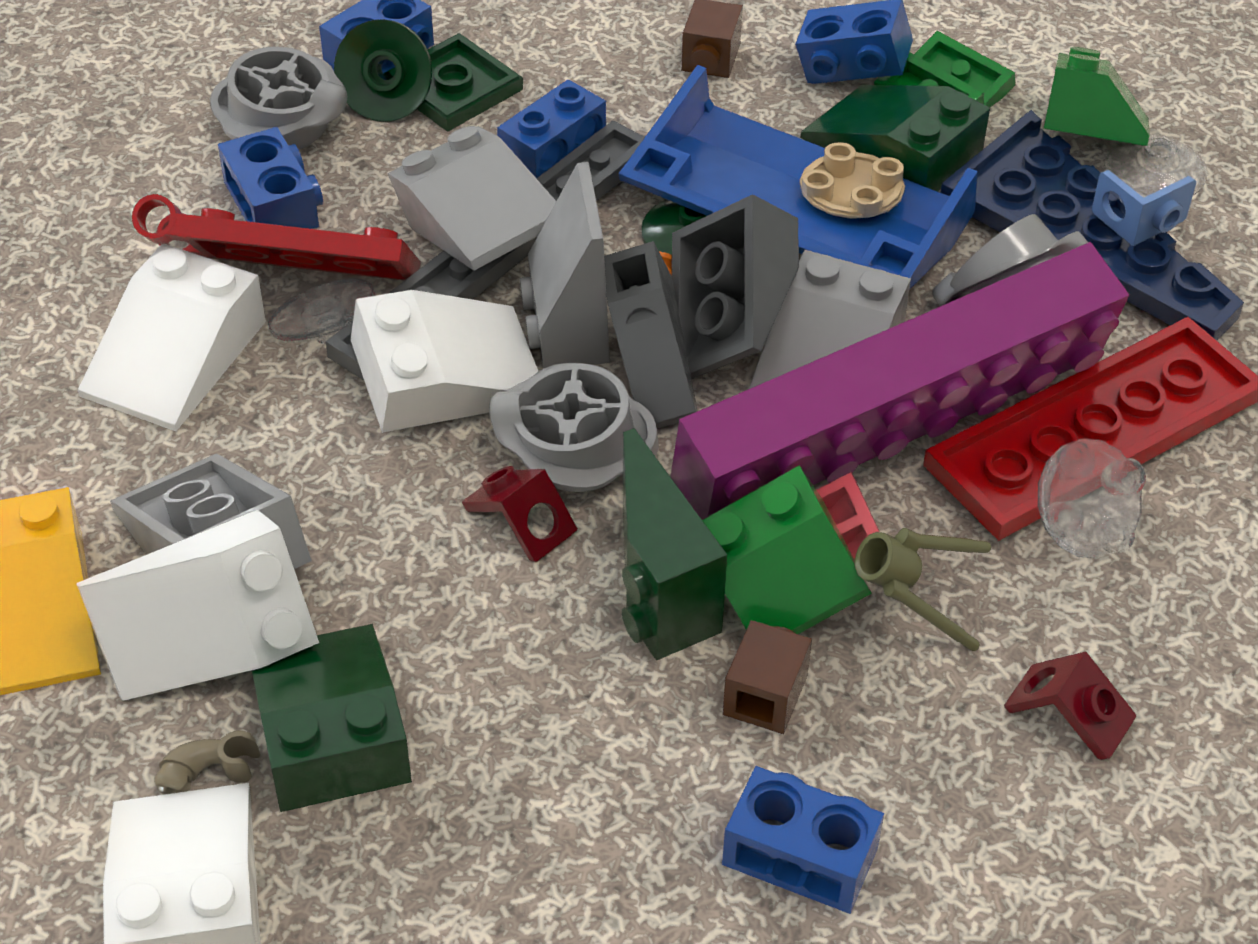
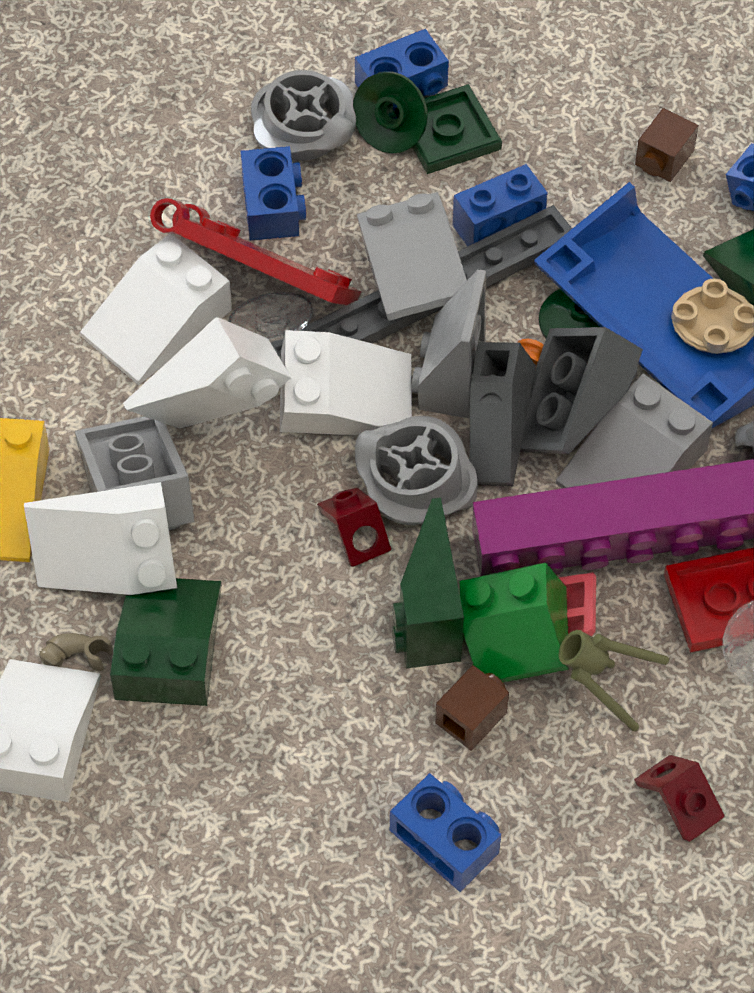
camera: 20 degrees right, 10 degrees up
none -> white slope [123,317,291,428]

